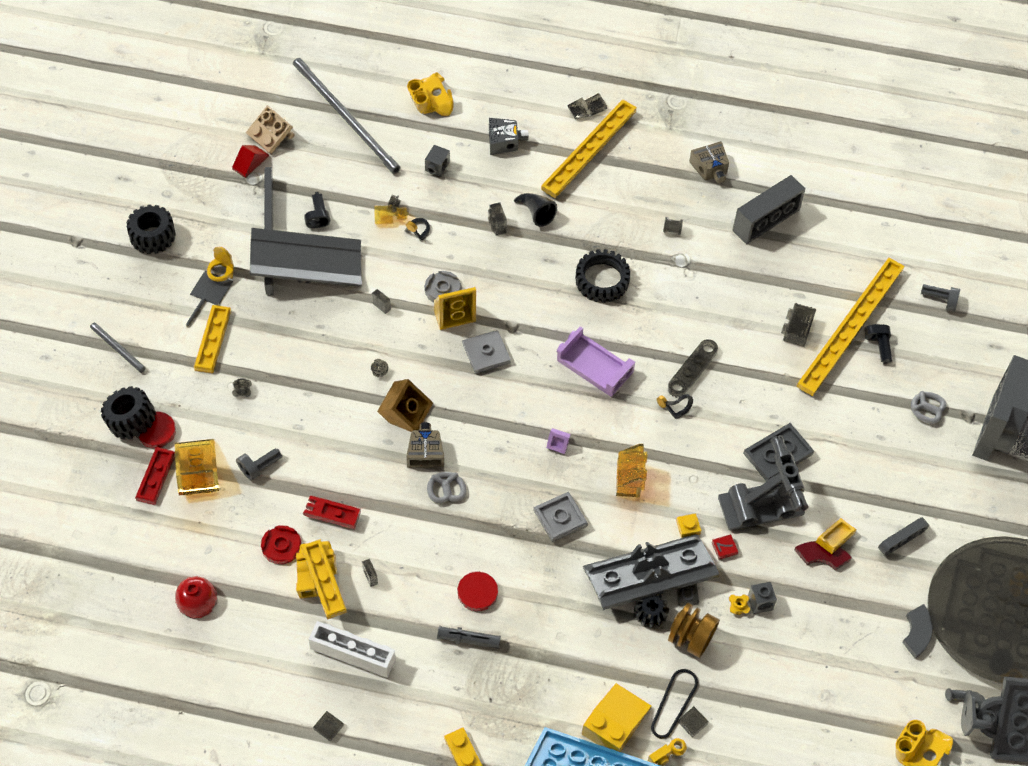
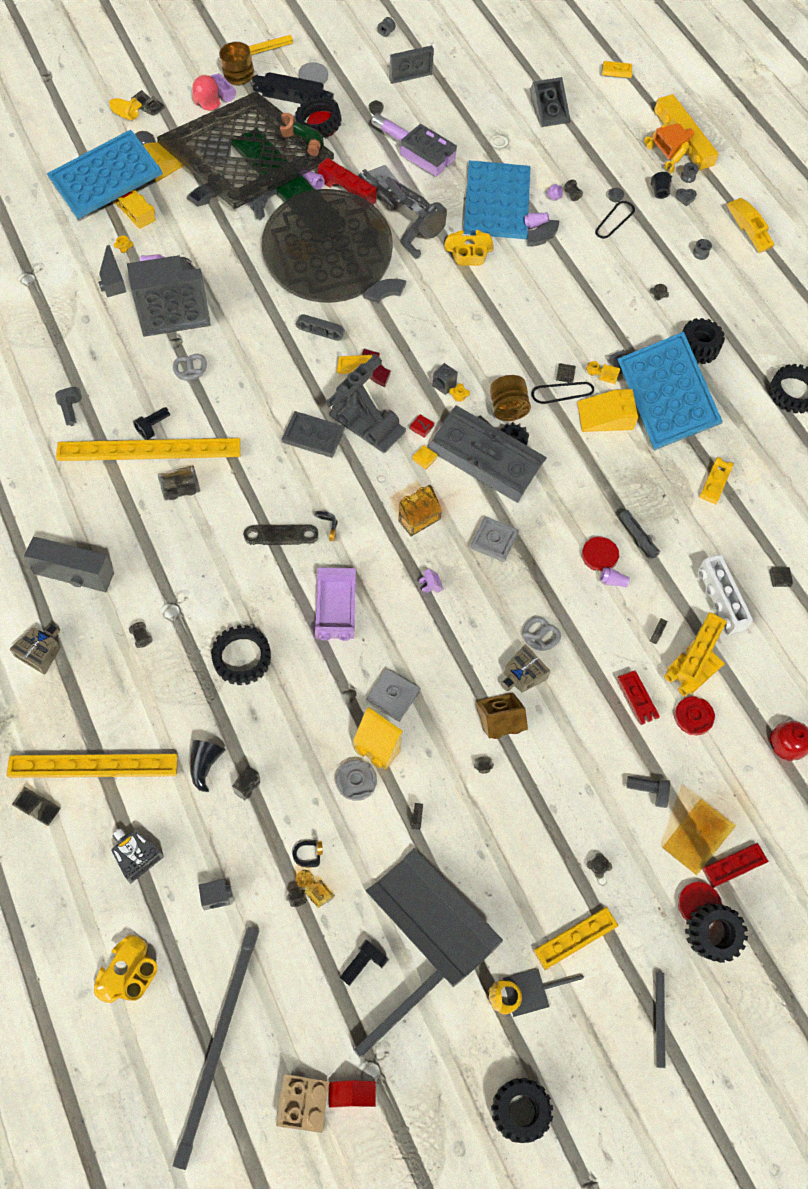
camera: 130 degrees left, 5 degrees up
none -> lavender cone [600,567,630,588]

